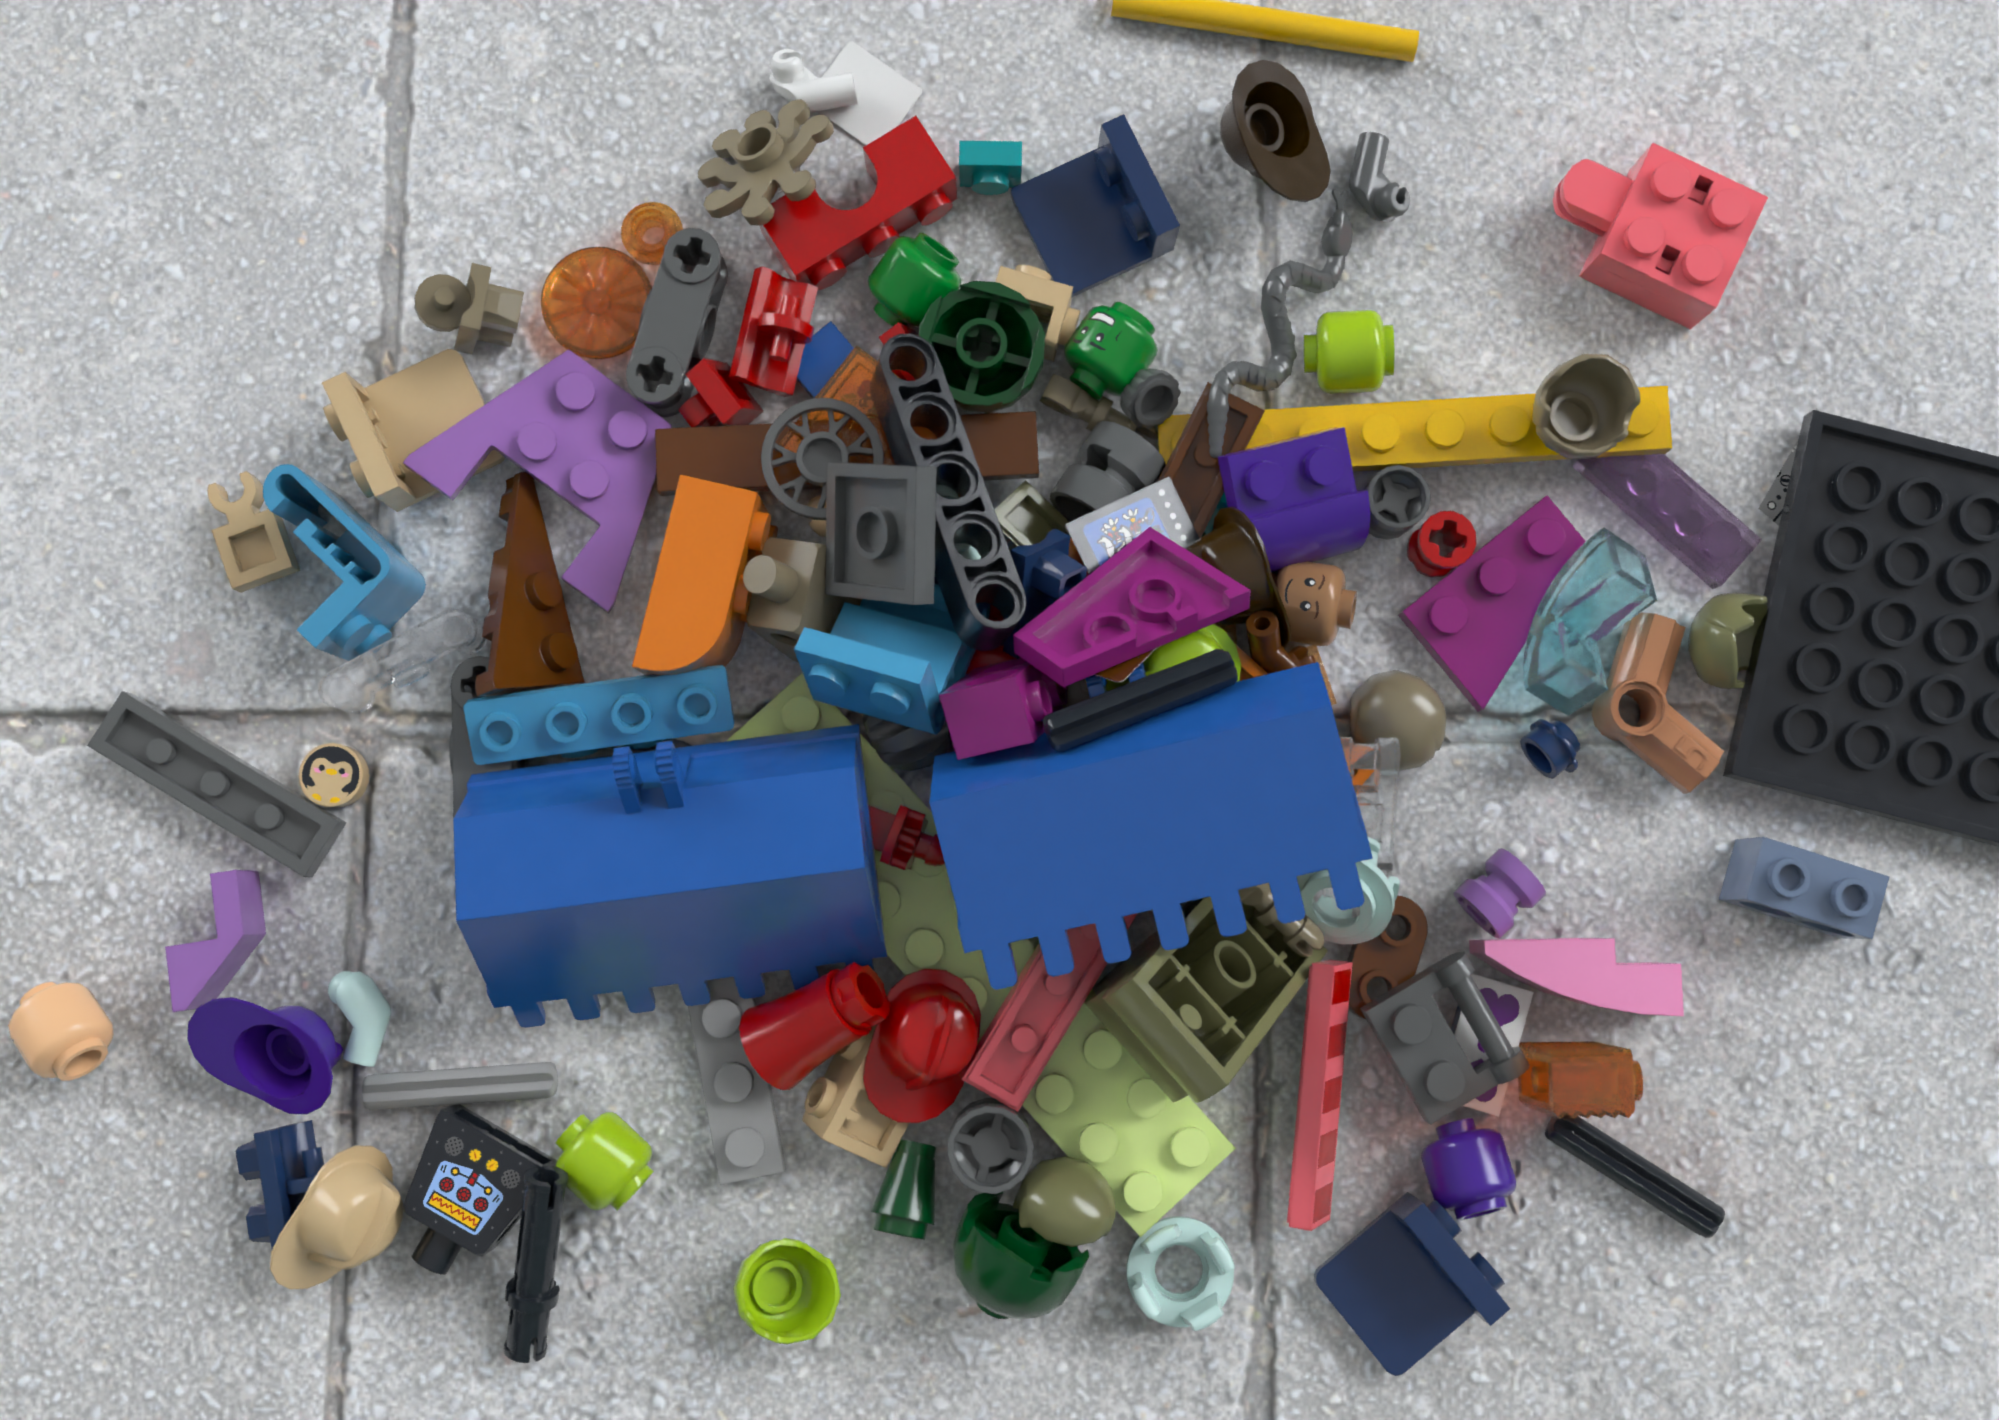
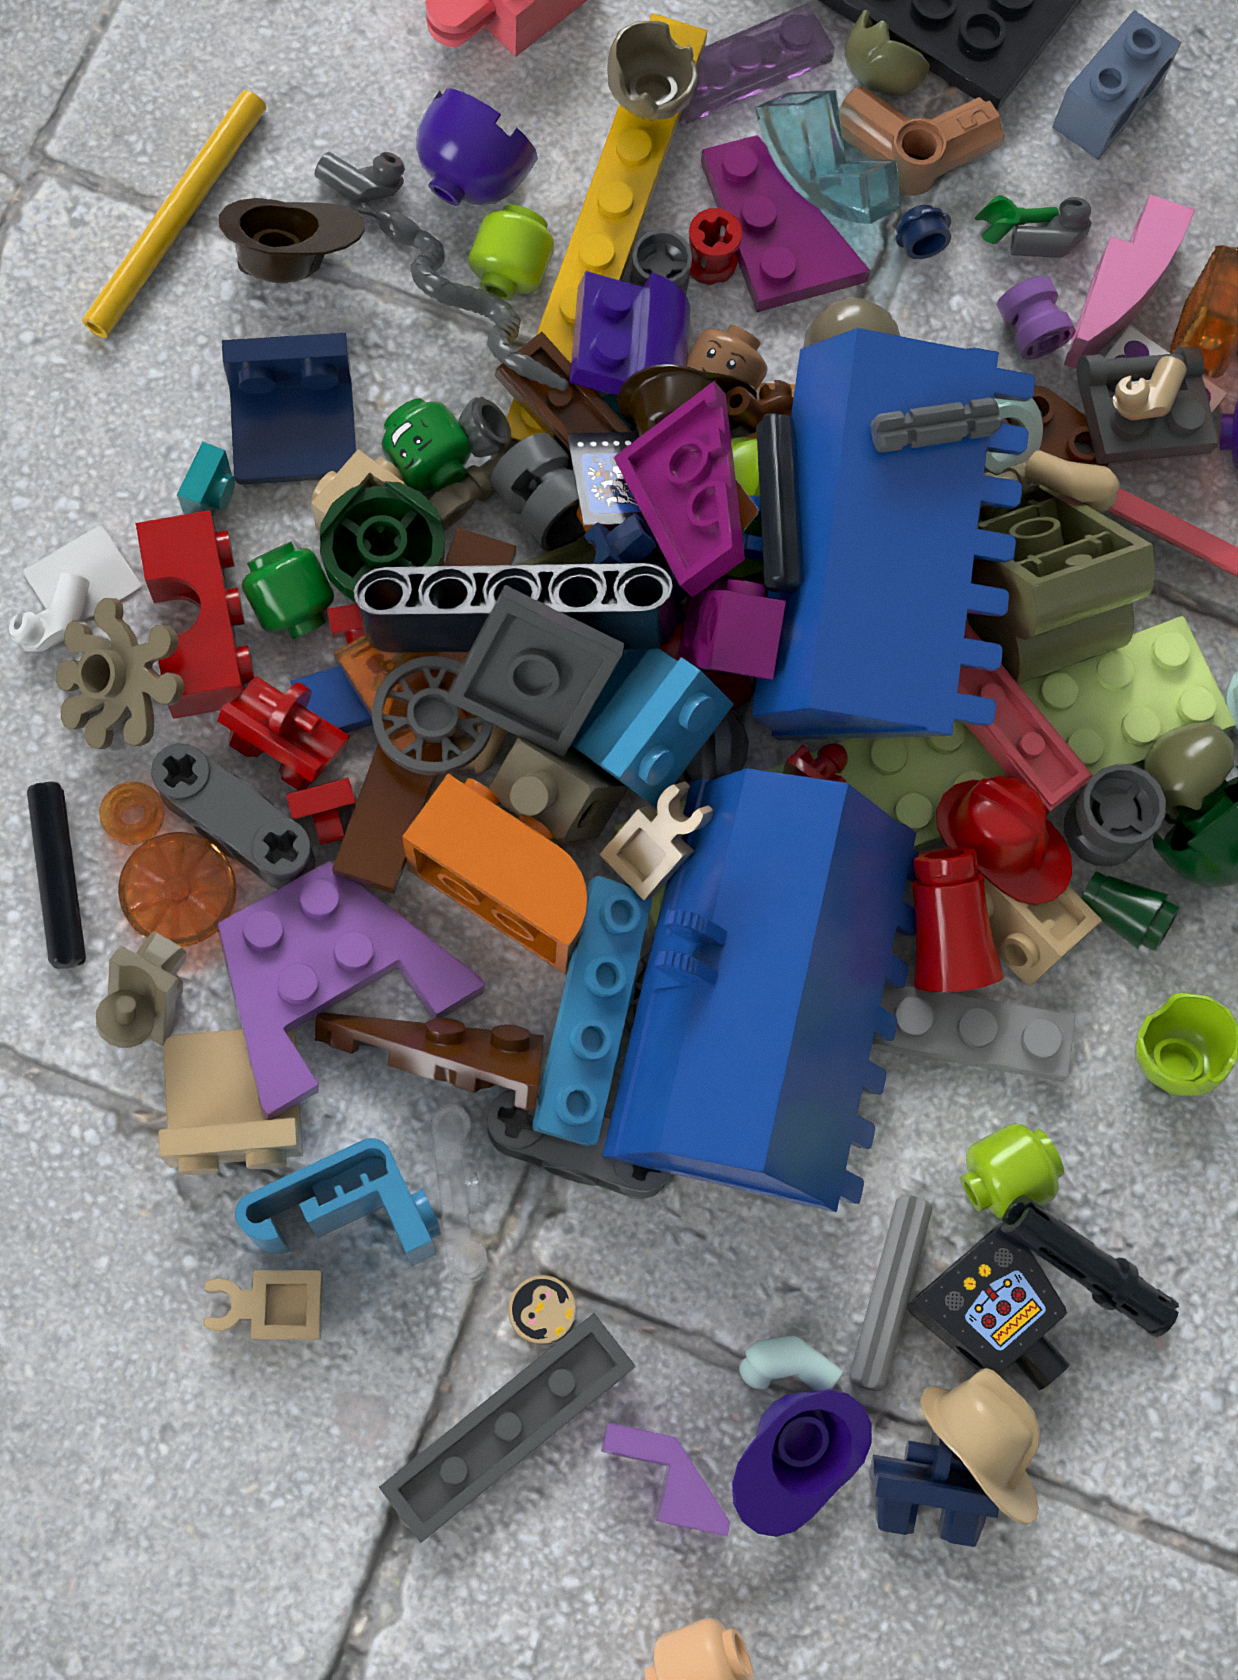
camera: 75 degrees left, 10 degrees down
none -> black axle [27,781,86,969]
none -> dark purple cylinder [416,88,538,206]
none -> tan plate [599,781,714,900]
none -> dark grey axle [871,397,1001,453]
none -> green hand [974,195,1059,244]
none -> dark grey arm [1010,197,1092,258]
none -> tan arm [1025,450,1120,511]
none -> tan arm [1113,356,1187,421]

